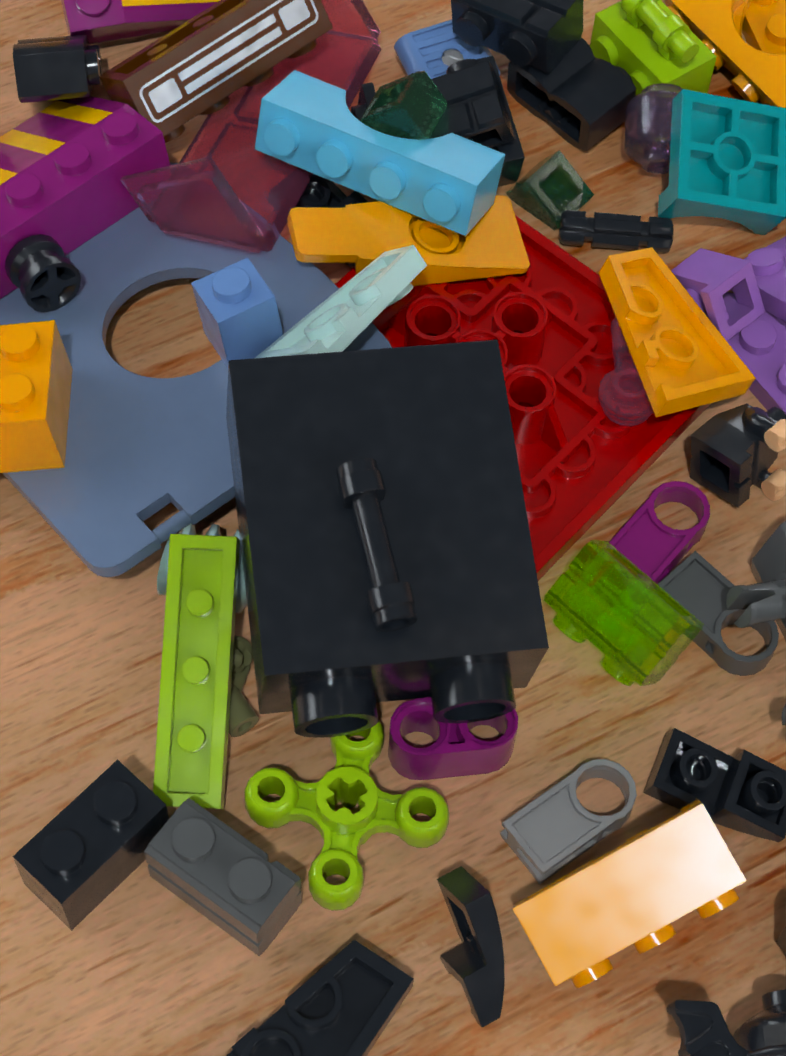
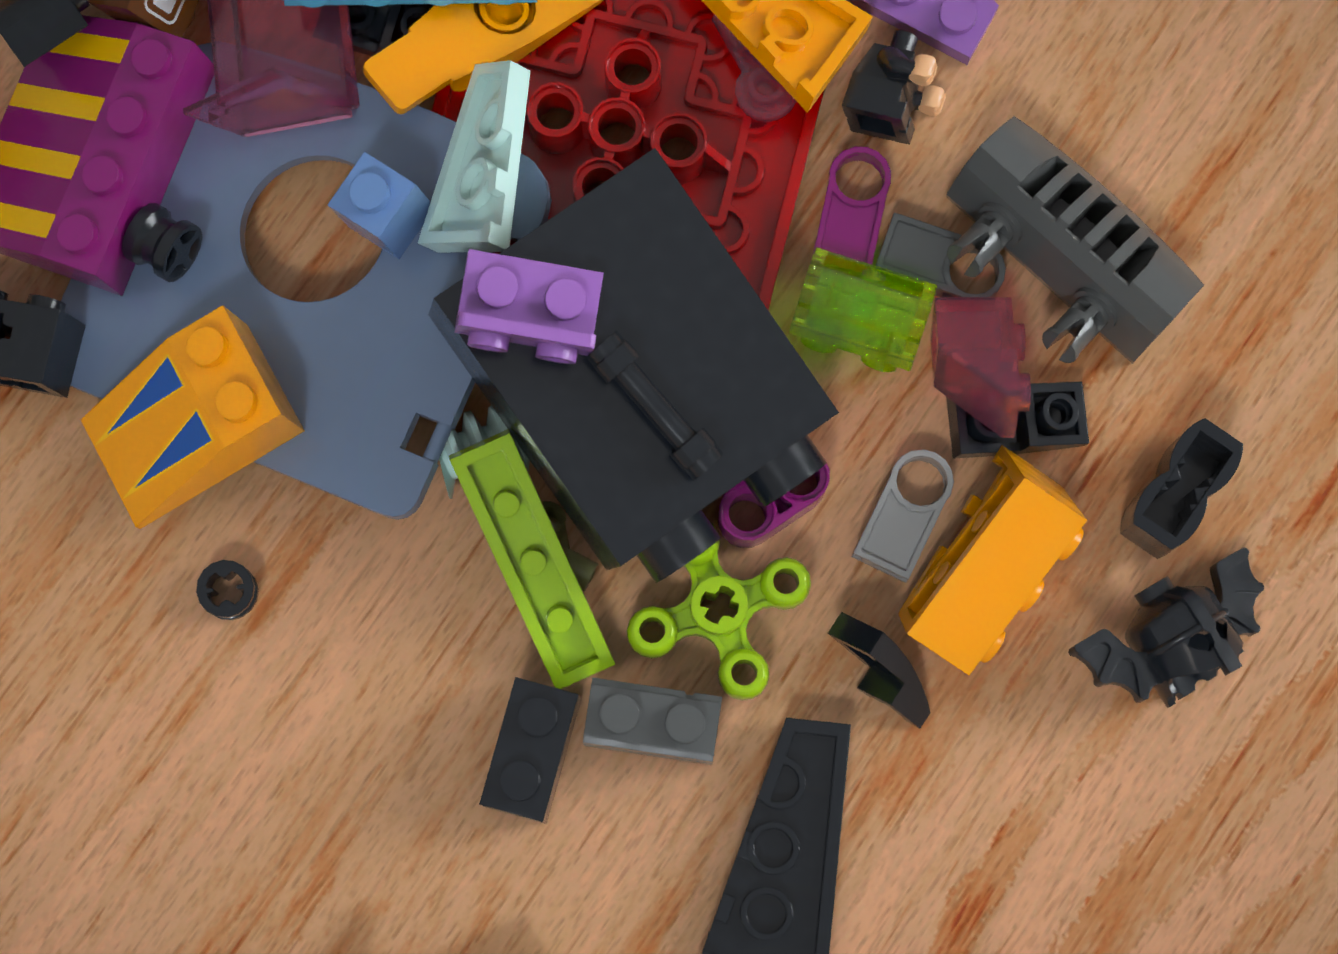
camera: 25 degrees left, 20 degrees up
none -> medium lavender bracket [454,249,604,364]
none -> clear pink slope [930,297,1031,438]

